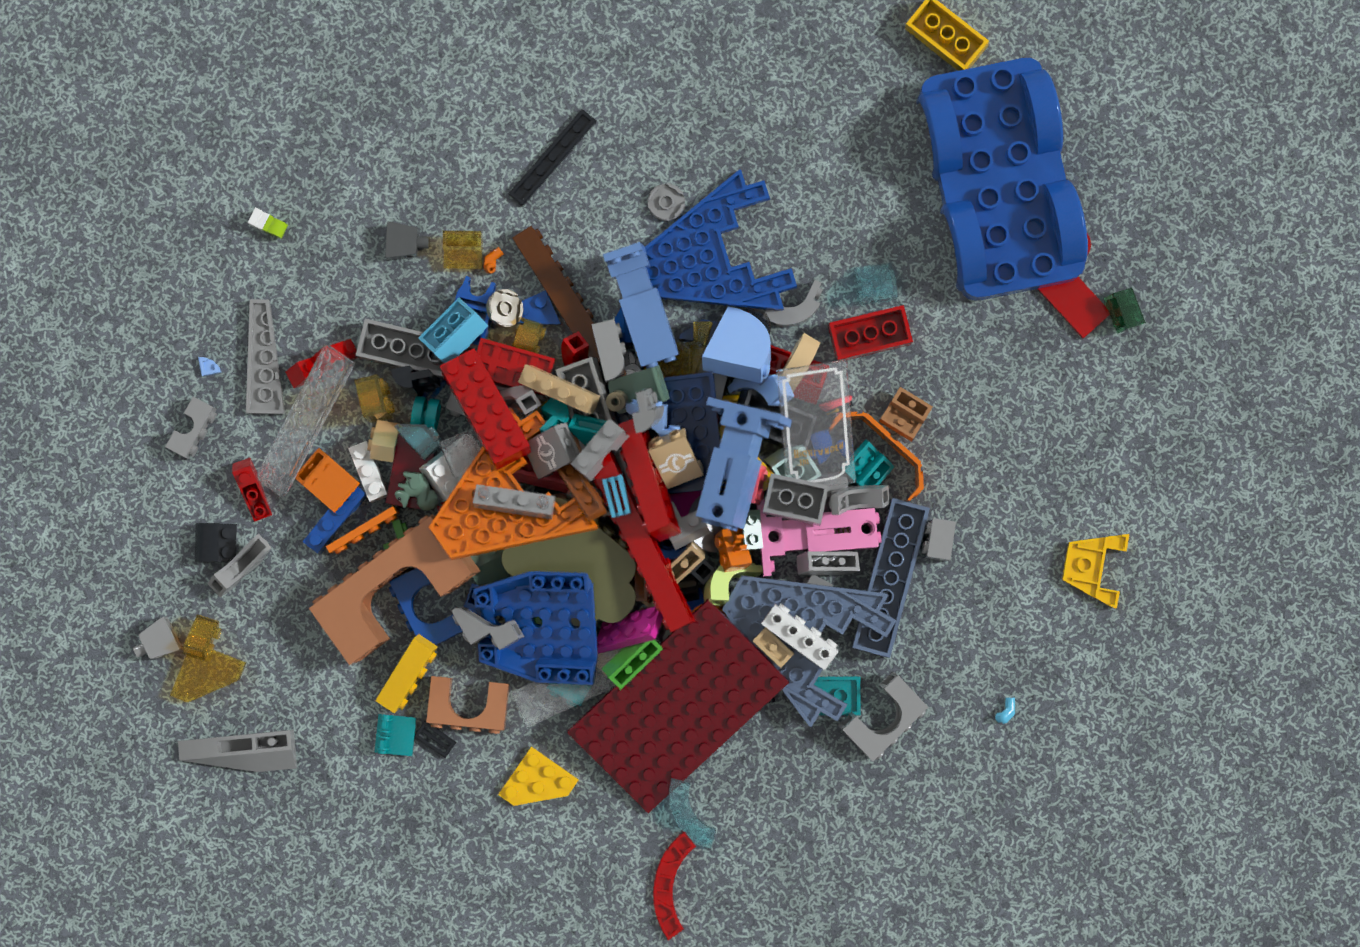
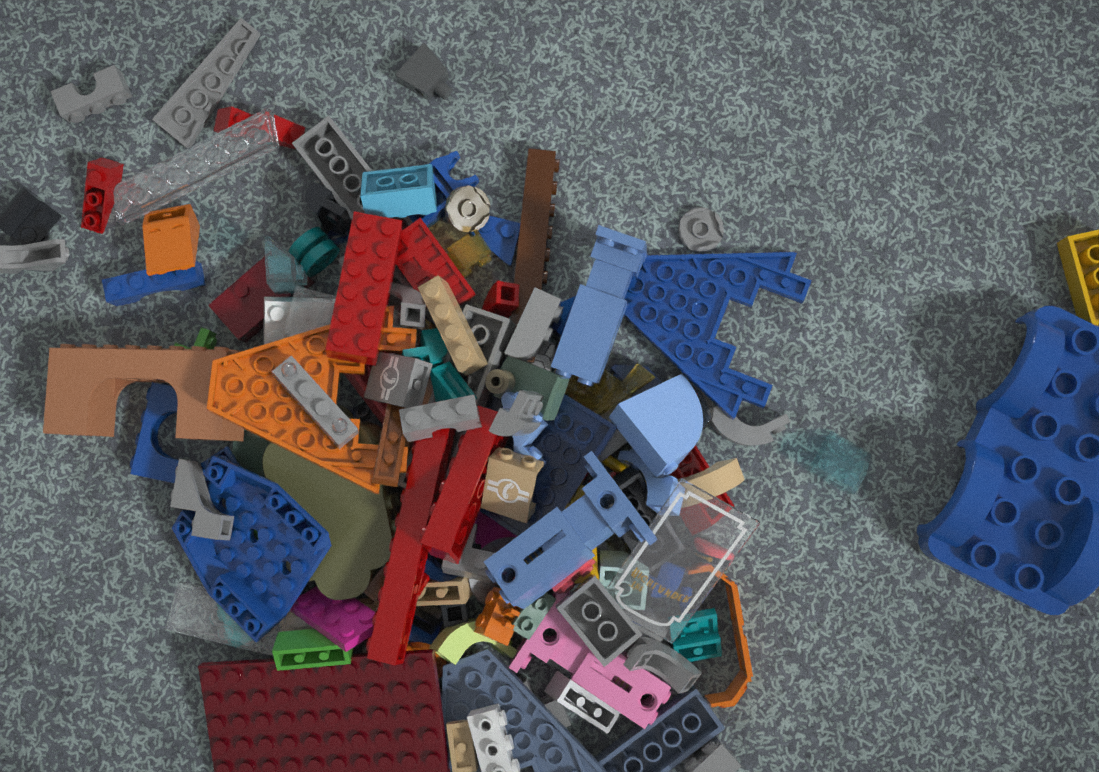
camera: 35 degrees right, 0 degrees up
light blue tile [198,357,221,377] -> none
orange plate [326,506,400,554] -> none
white brick [348,441,388,503] -> none
clear yellow brick [354,374,395,423] -> none
tan brick [367,420,400,462] -> none
teal hinge [374,714,416,756] -> none
yellow brick [375,634,438,714] -> none
sand green animal [395,471,438,511] -> none
black tile [414,720,457,758] -> none
nougat arch [426,676,510,734] -> none
clear yellow brick [443,230,483,269] -> none
orange arm [483,247,504,274] -> none
yellow plate [498,747,579,806] -> none
black tile [508,109,597,207] -> none
medium azure tile [602,475,632,518] -> none
red brick [828,305,913,363] -> none
medium nougat brick [879,387,933,442] -> none
red tile [1037,277,1111,339] -> none
clear green brick [1104,287,1146,334] -> none

